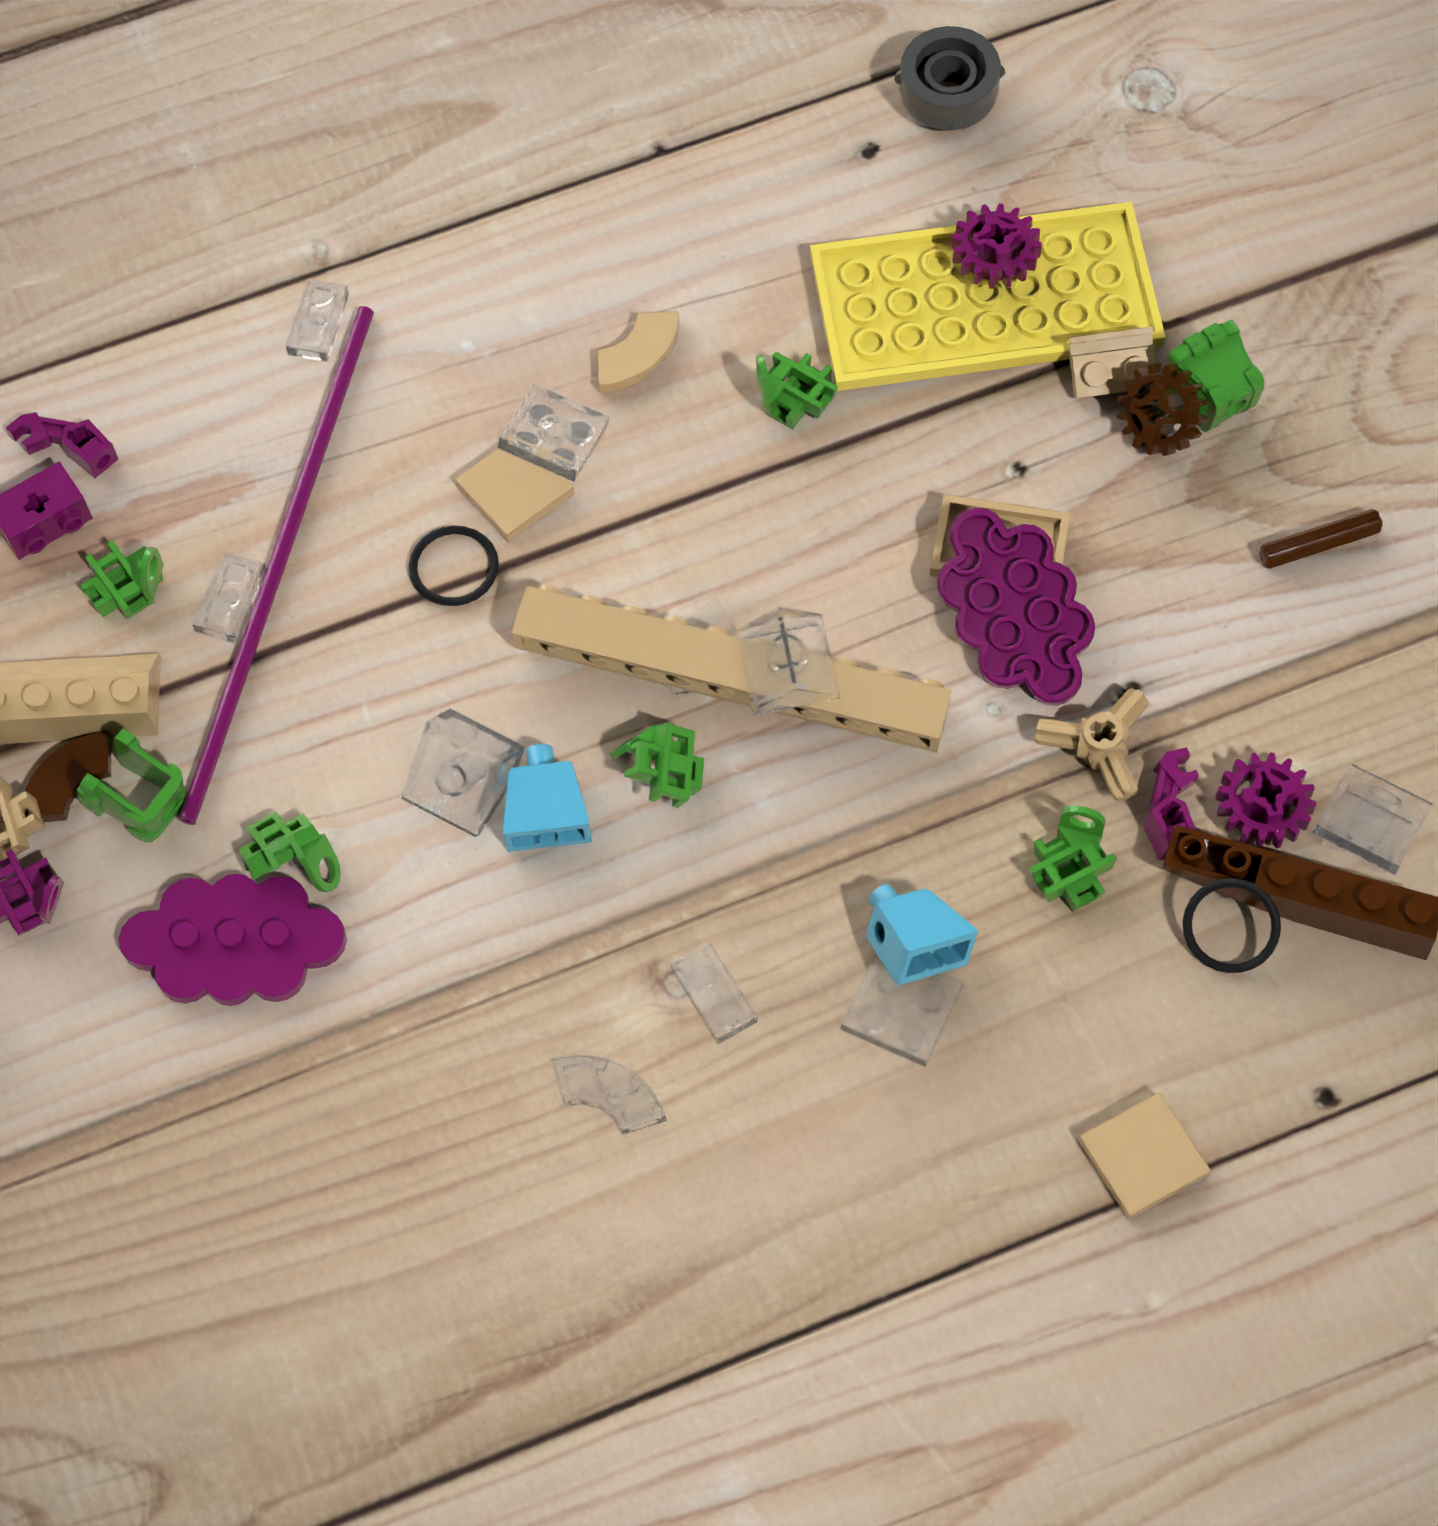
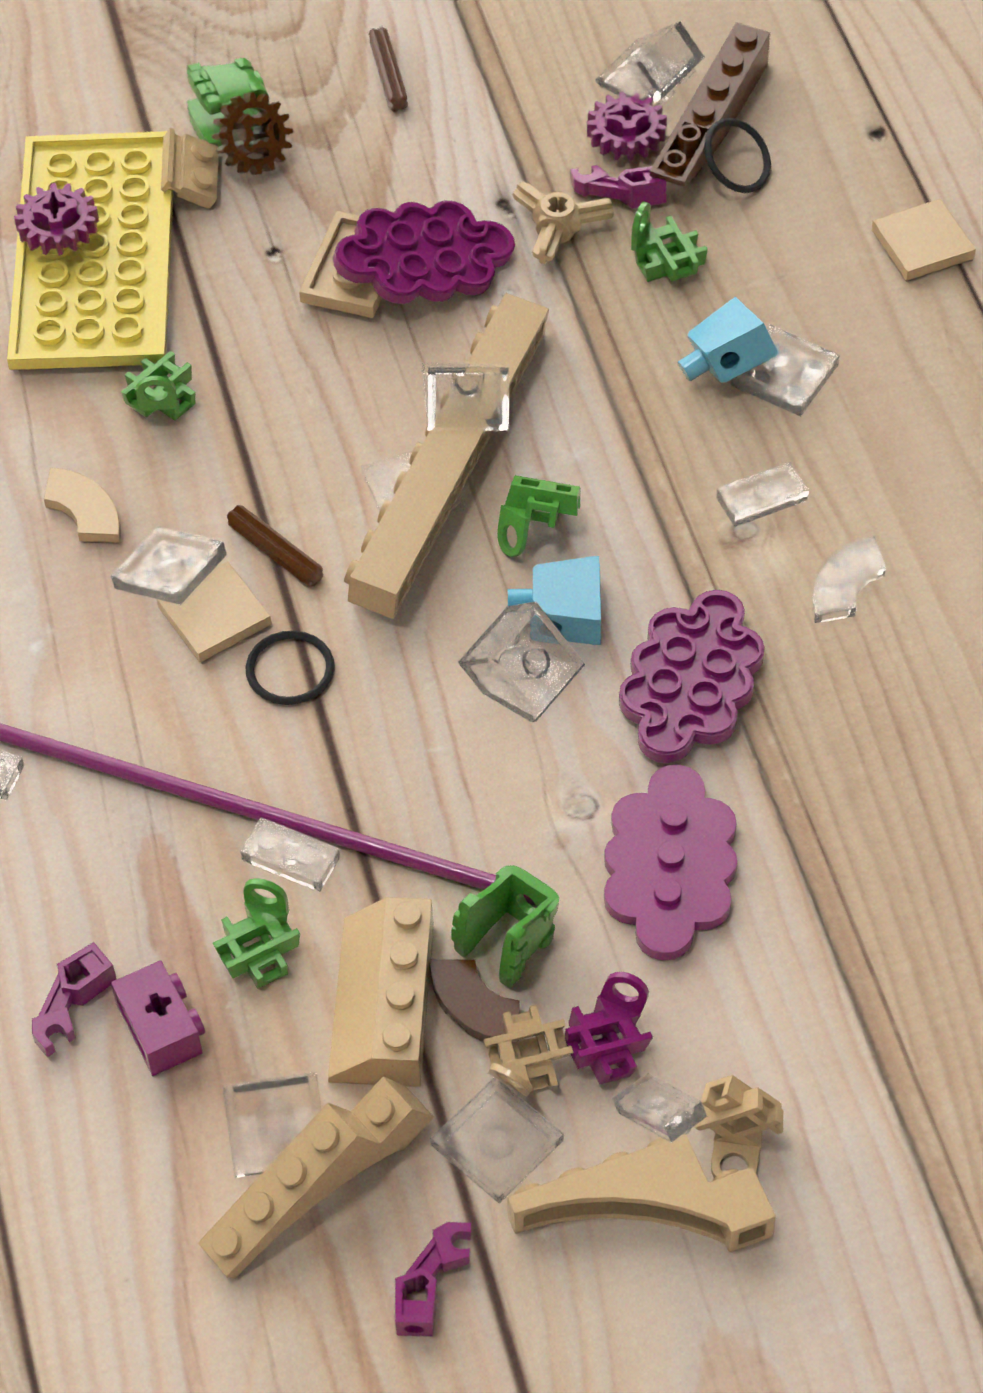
camera: 85 degrees left, 10 degrees down
bright green piece [238,811,341,892] -> none
none -> reddish brown axle [227,505,324,587]
none -> magenta plate [619,590,765,763]

